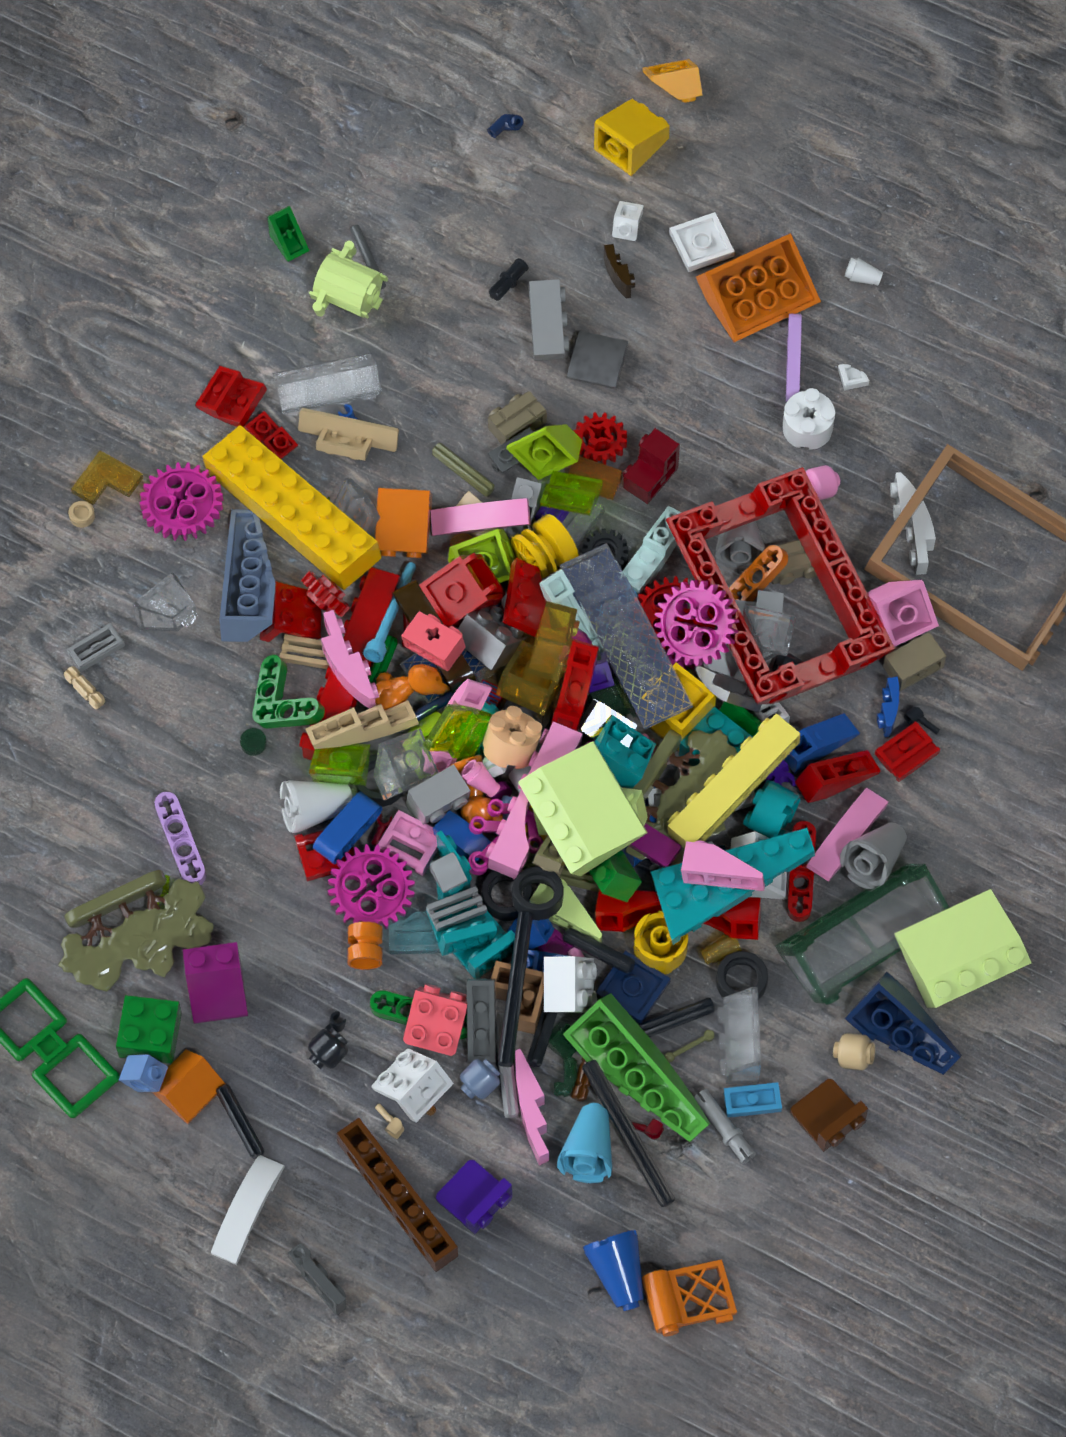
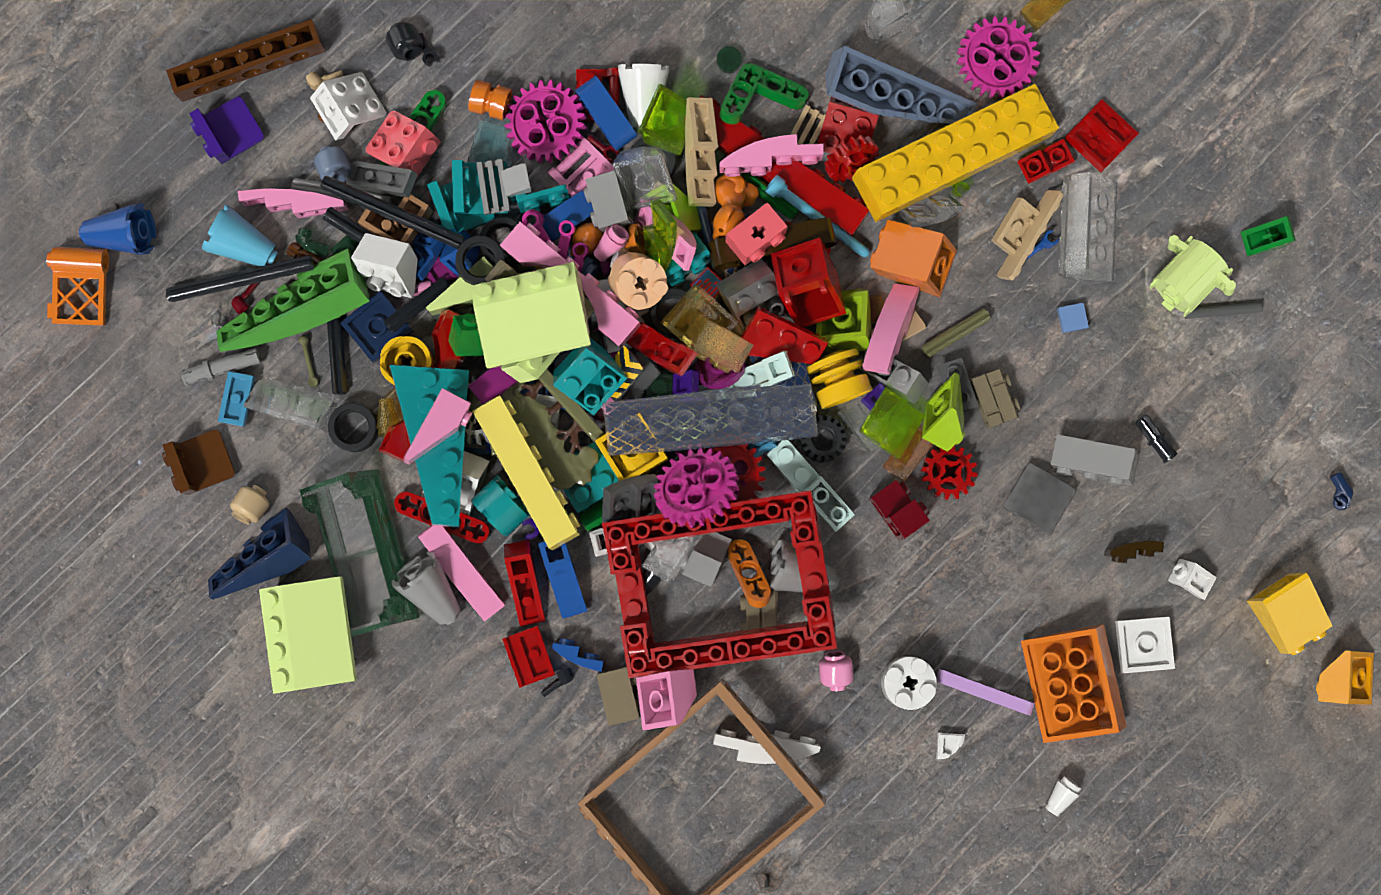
camera: 105 degrees right, 20 degrees up
none -> medium blue tile [1057,303,1089,334]

